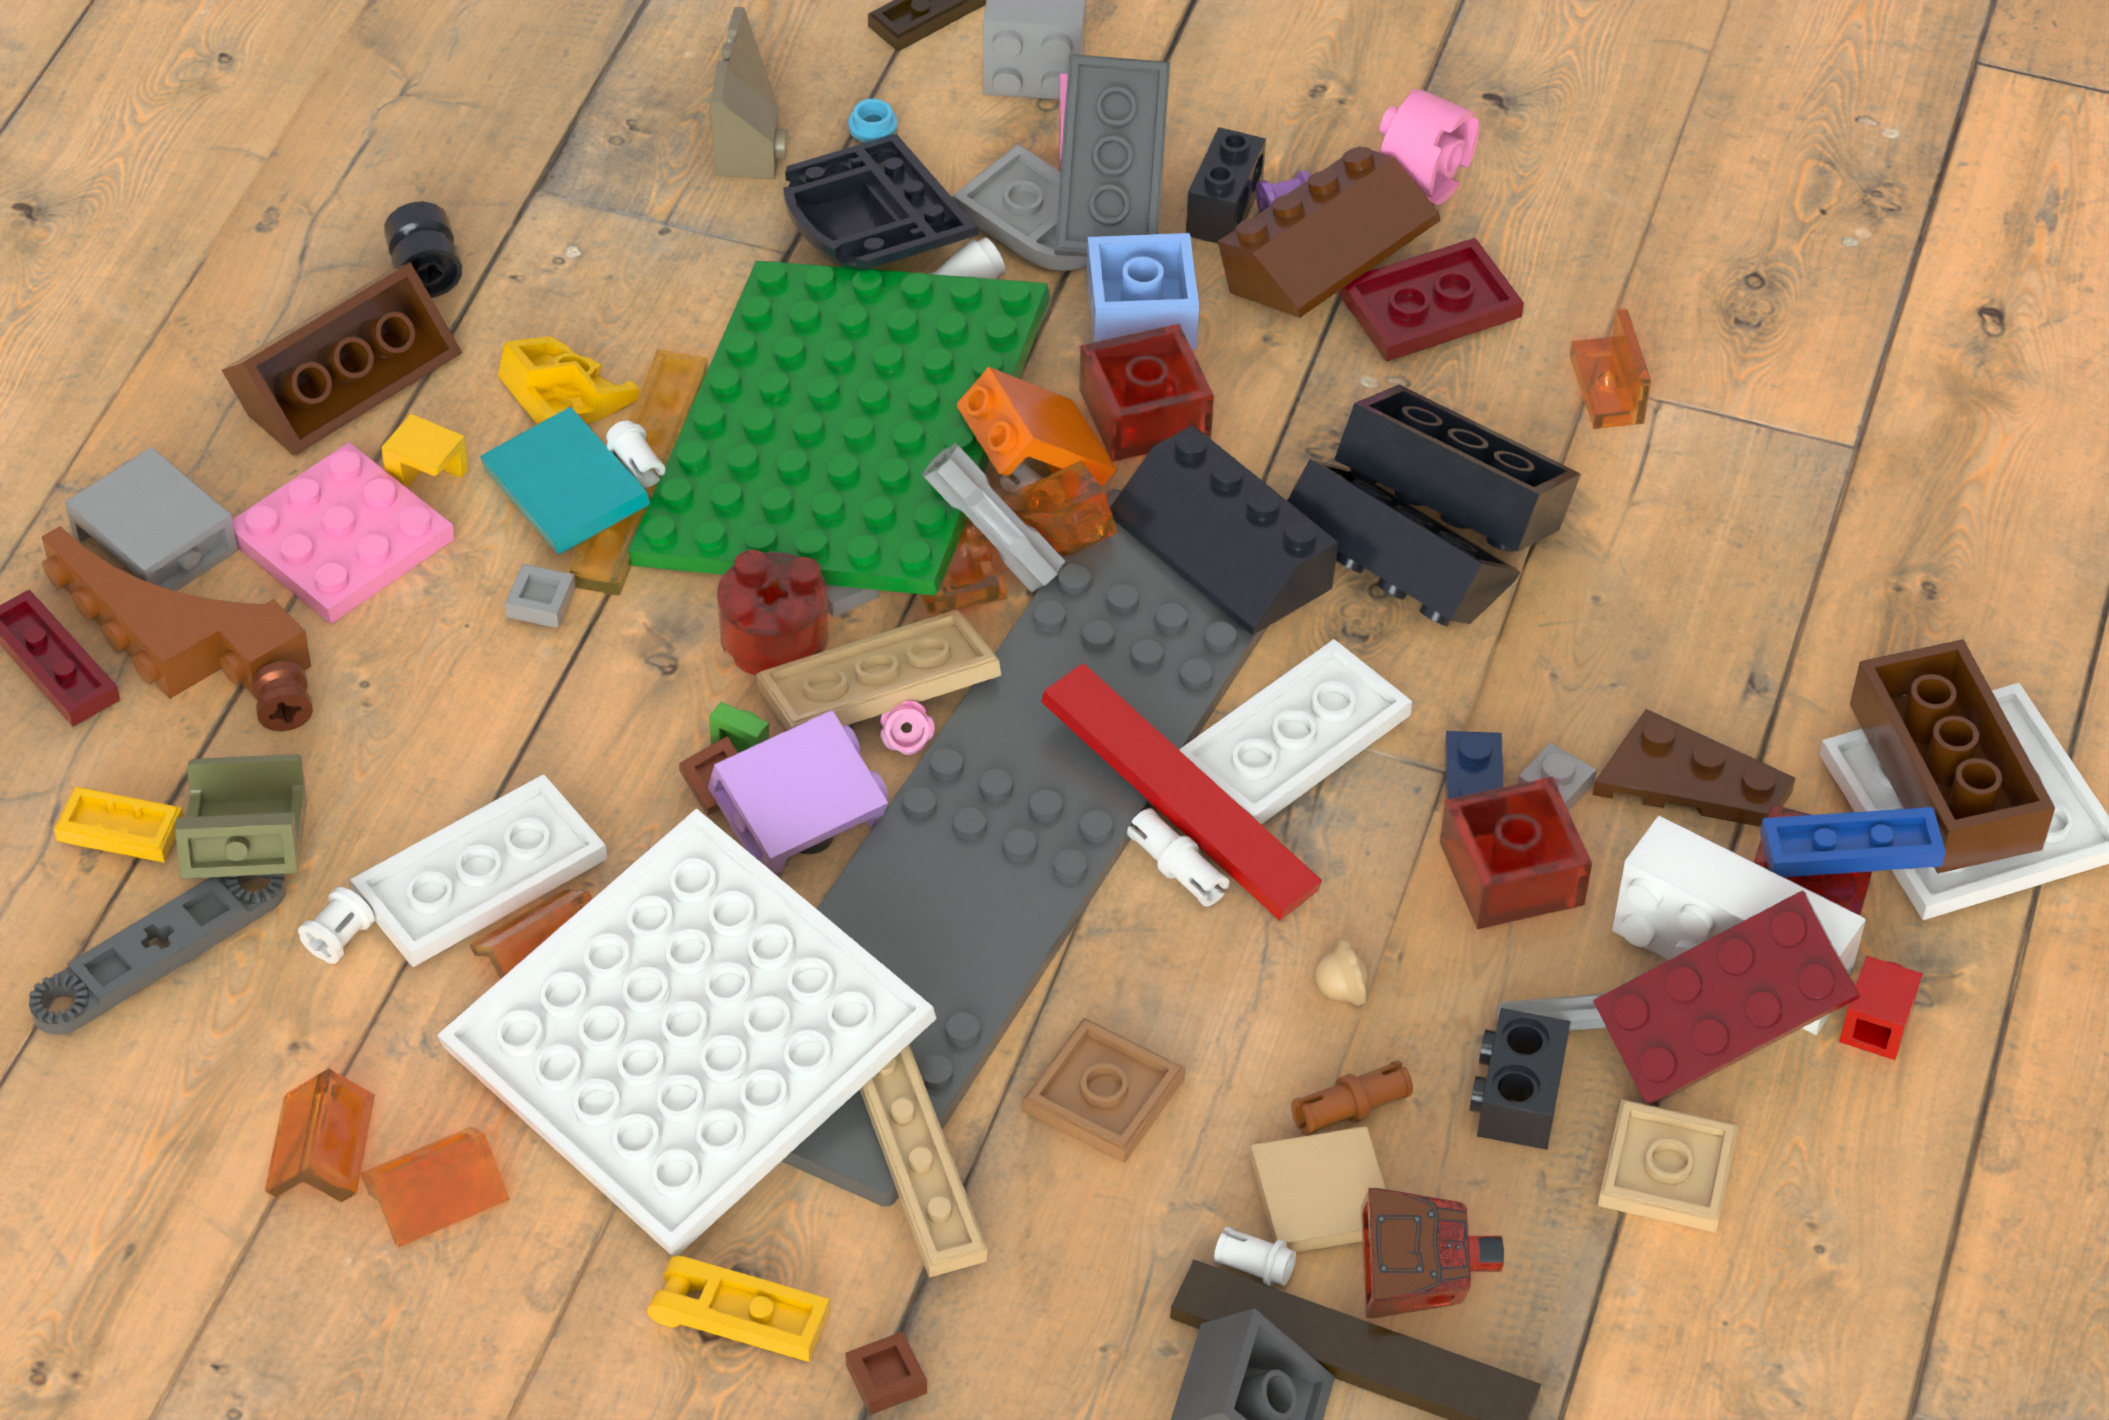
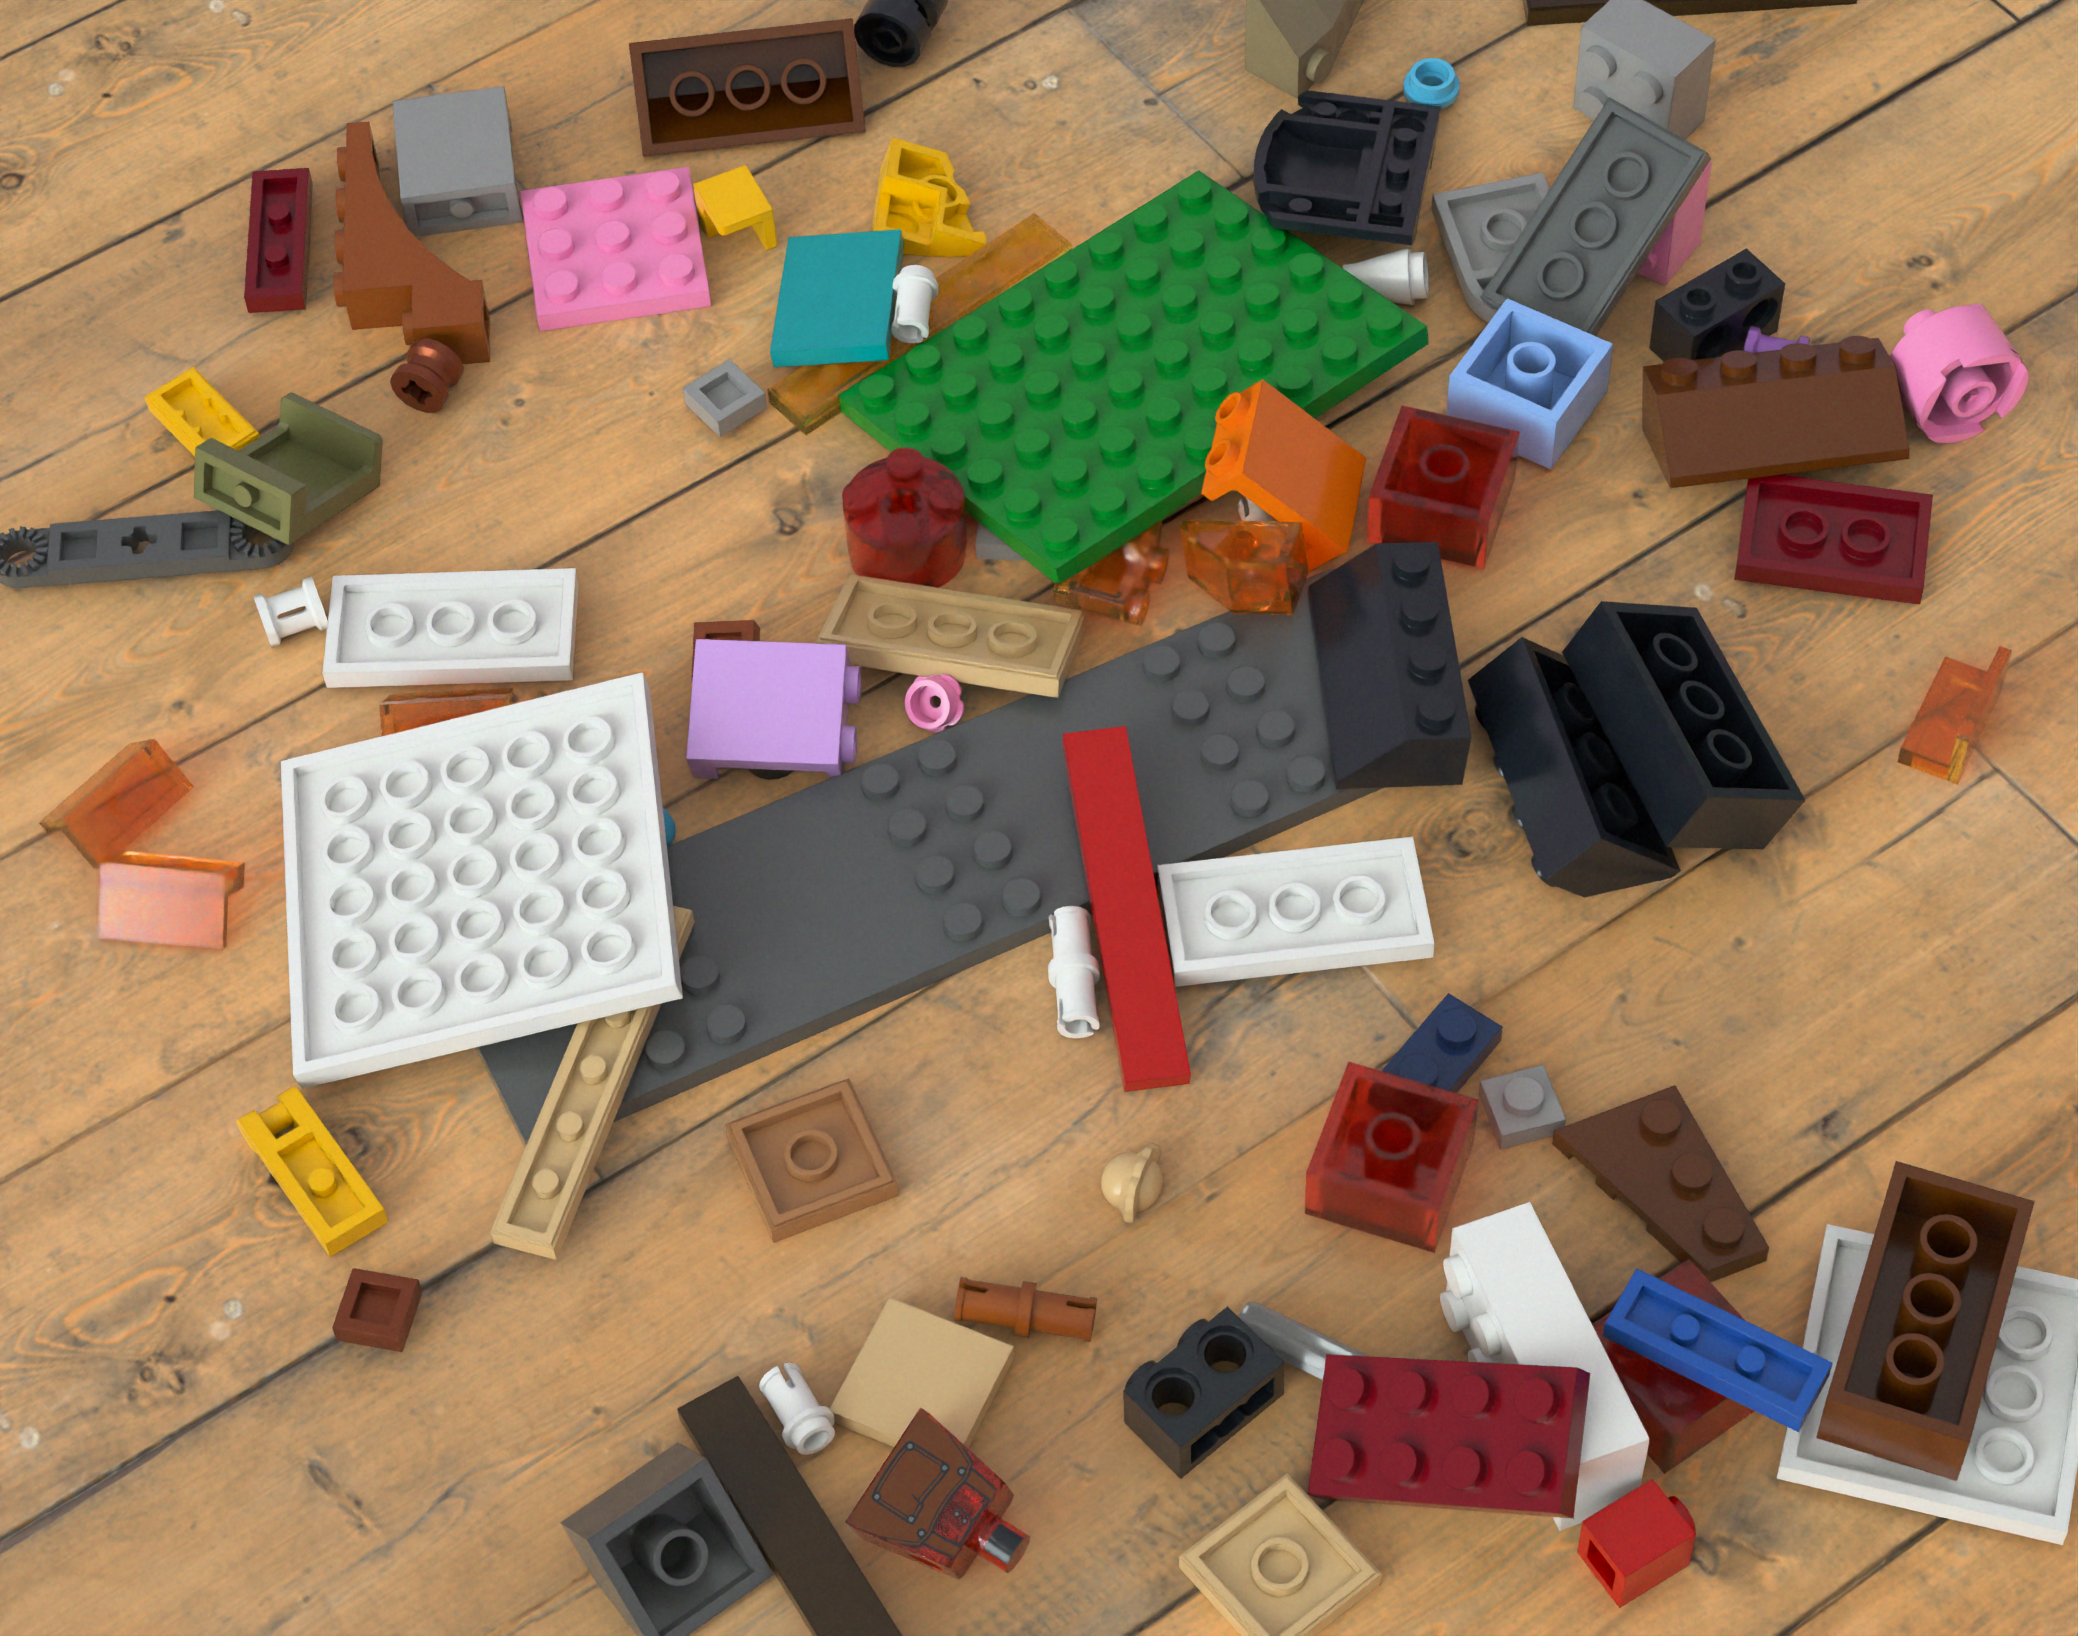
camera: 40 degrees right, 5 degrees up
bright green plate [709,702,769,753] -> none
light grey axle [922,443,1066,592] -> none

